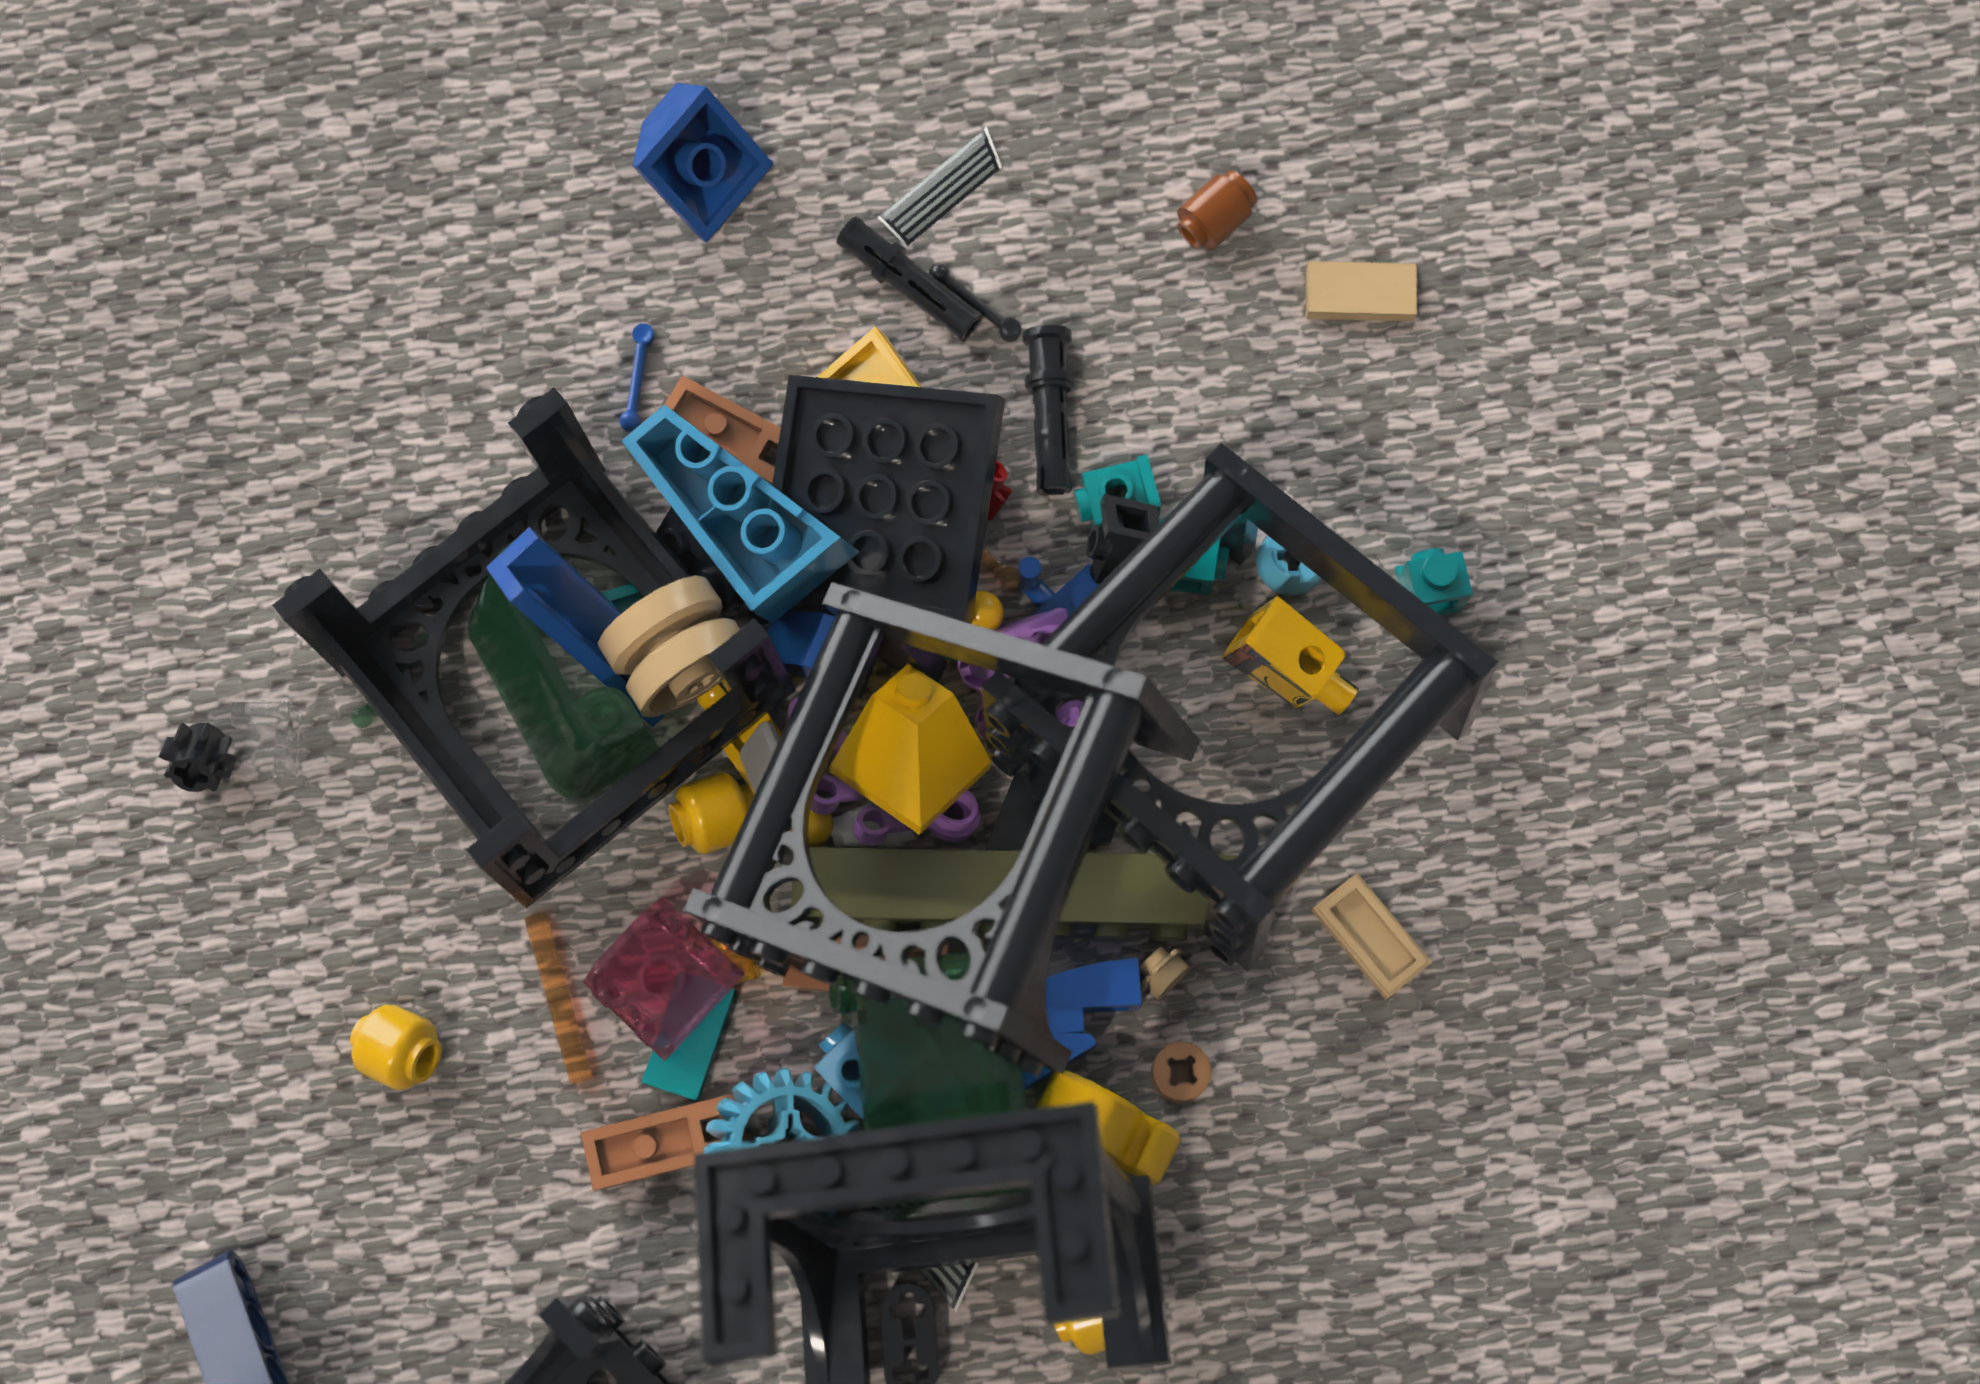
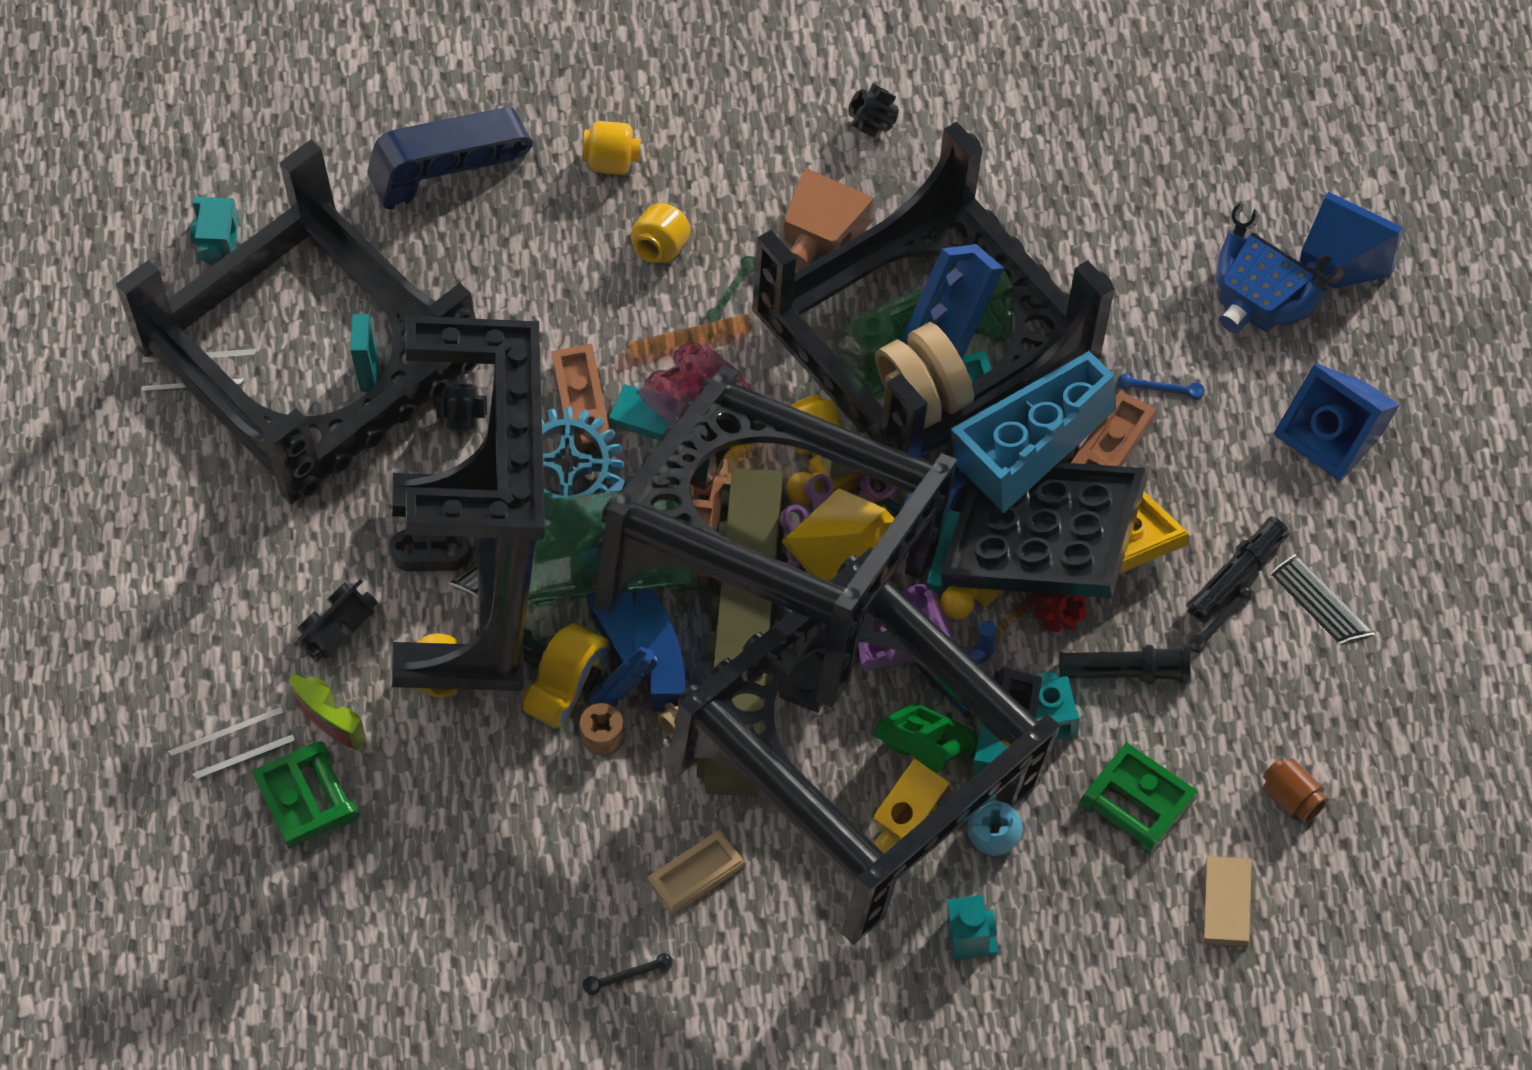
camera: 95 degrees right, 15 degrees down
none -> black gear [436,383,487,430]
none -> yellow head [582,121,641,175]
none -> black hinge [583,953,673,995]
none -> blue axle [589,647,658,707]
none -> clear green hinge [706,256,756,324]
none -> nougat torso [784,168,874,269]
none -> green plate [874,702,979,773]
none -> green plate [1079,742,1198,855]
none -> blue torso [1216,203,1344,334]
none -> blue slope [1300,192,1403,289]

